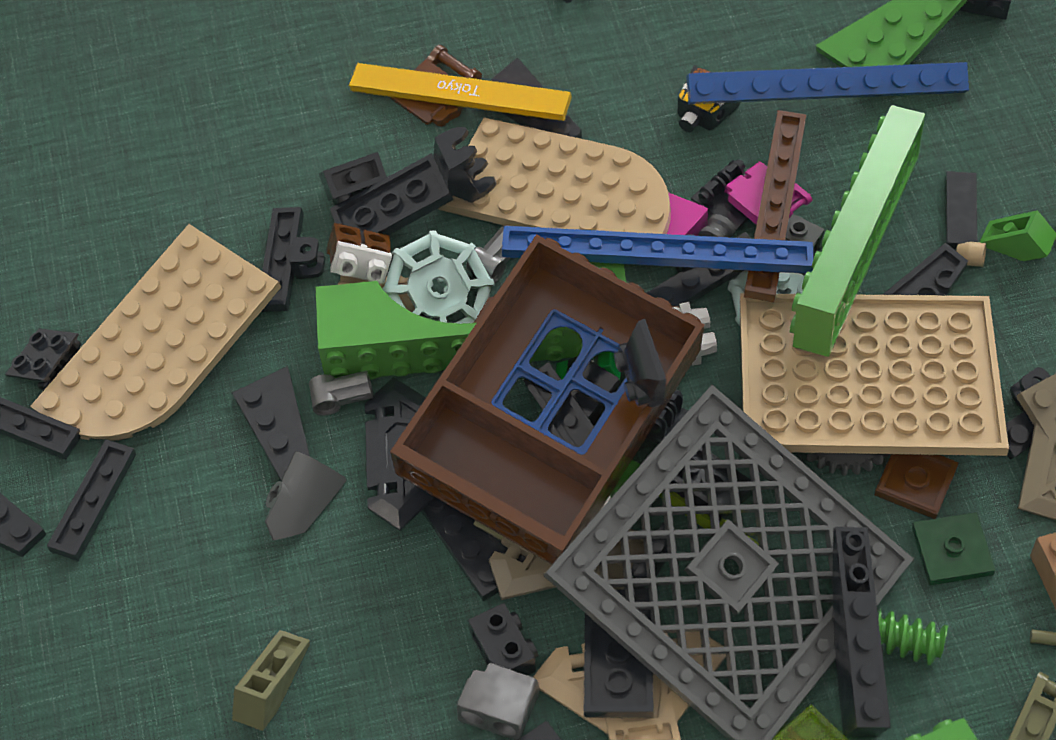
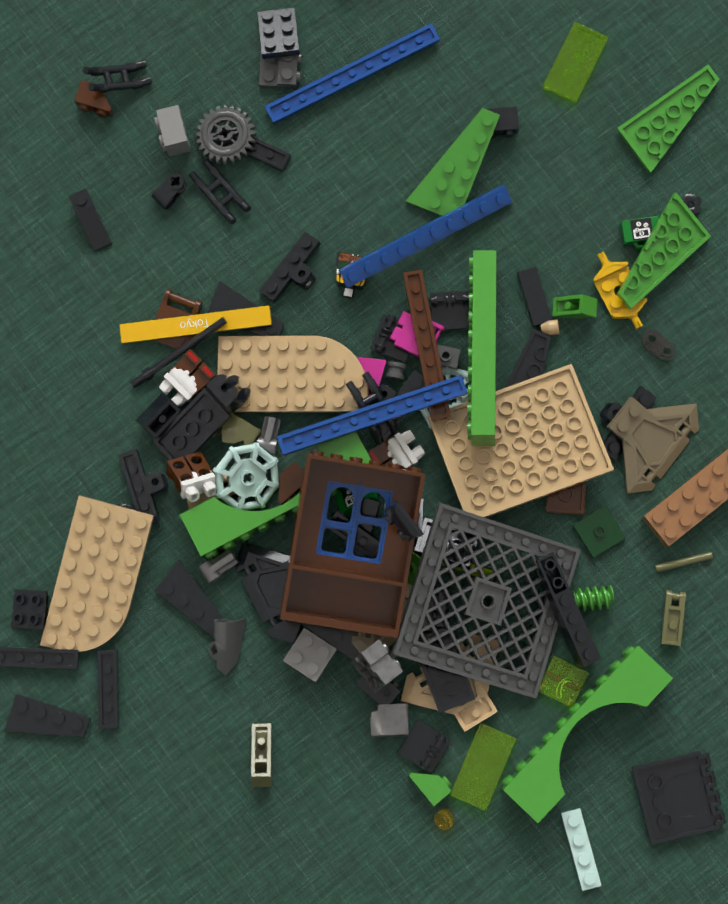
camera: 20 degrees left, 25 degrees up
none -> black bar [131,317,227,388]
none -> hips [159,349,216,407]
none -> olive piece [213,413,261,457]
none -> black plate [259,232,321,303]
none -> light grey brick [283,628,337,682]
none -> black piece [346,372,398,444]
none -> flat silver brick [351,640,403,693]
none -> black hinge [430,291,469,330]

